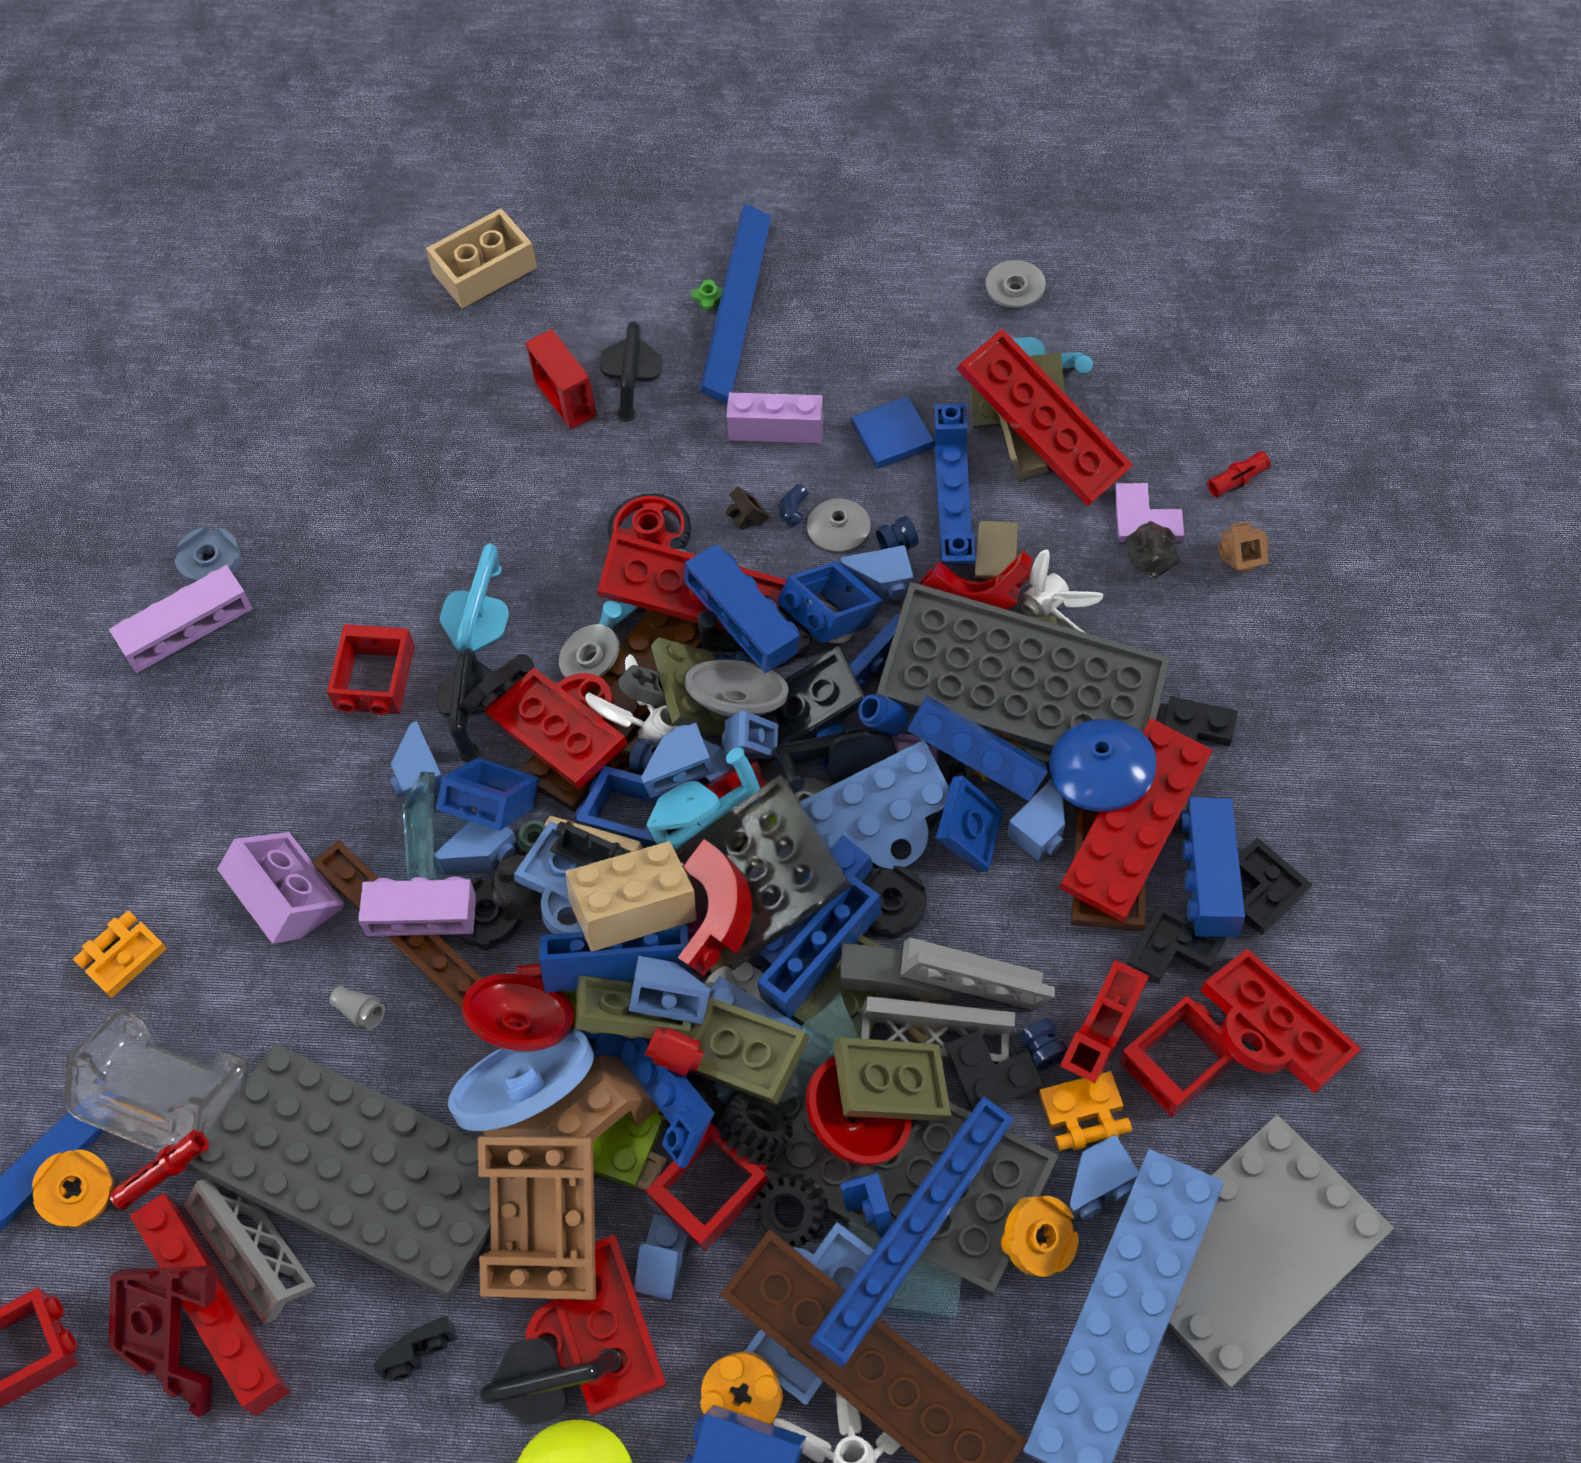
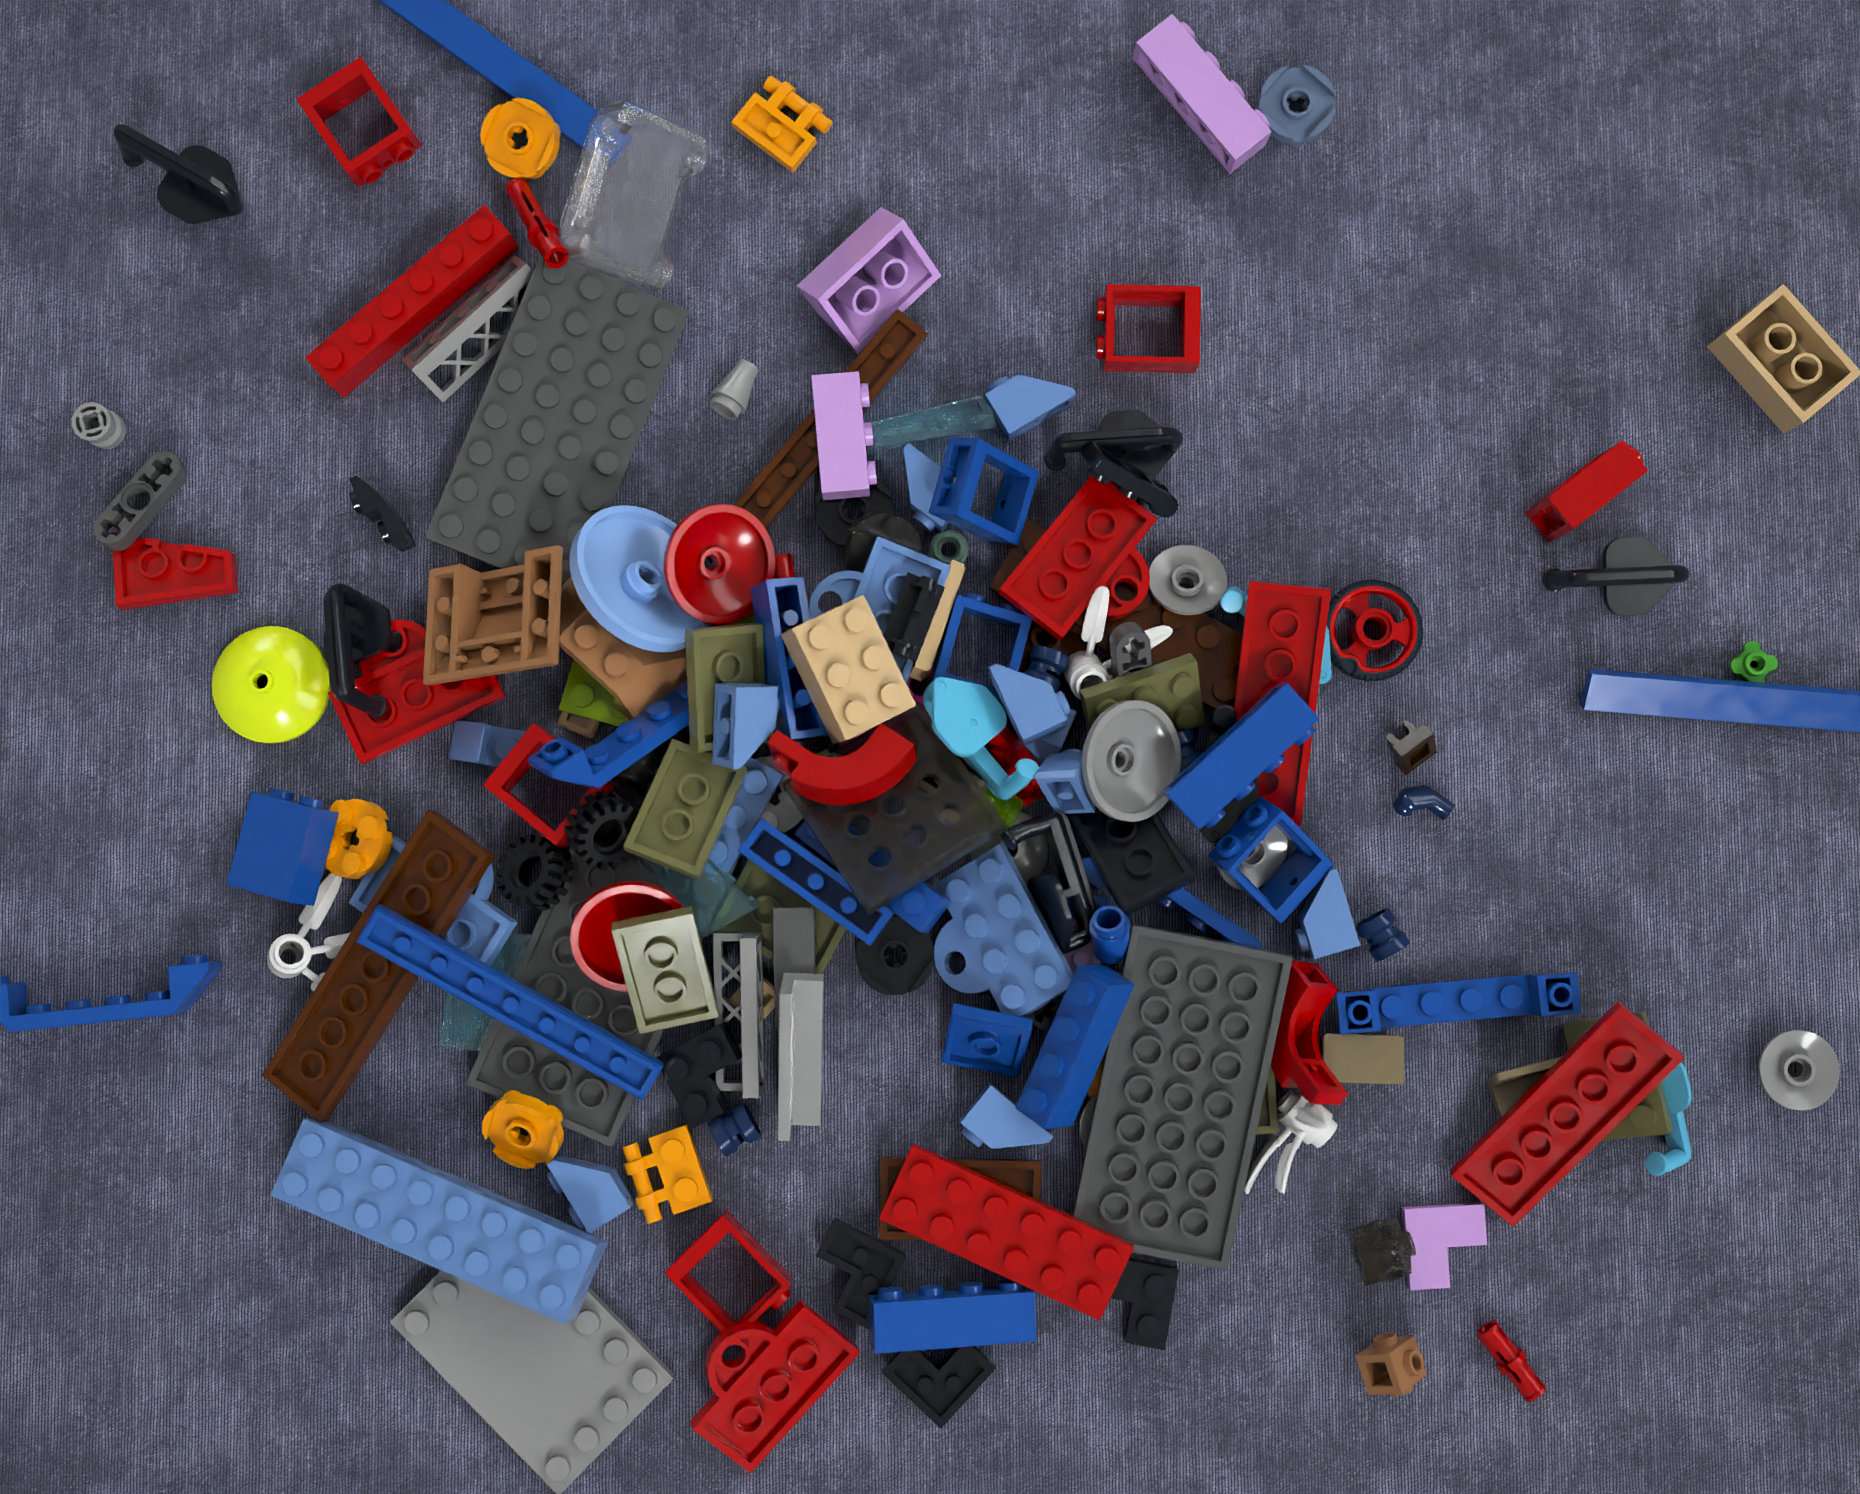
camera: 80 degrees right, 25 degrees up
dark red wing [108,1266,217,1417] -> none
medium azure piece [440,543,509,653] -> none
red brick [645,1027,705,1077] -> none
lavender brick [726,392,823,444] -> none
light grey dish [807,499,871,553] -> none
blue bracket [841,1173,892,1238] -> none
blue tile [851,396,934,469] -> none
blue dish [1049,719,1156,812] -> none
red arch [1060,960,1150,1083] -> none

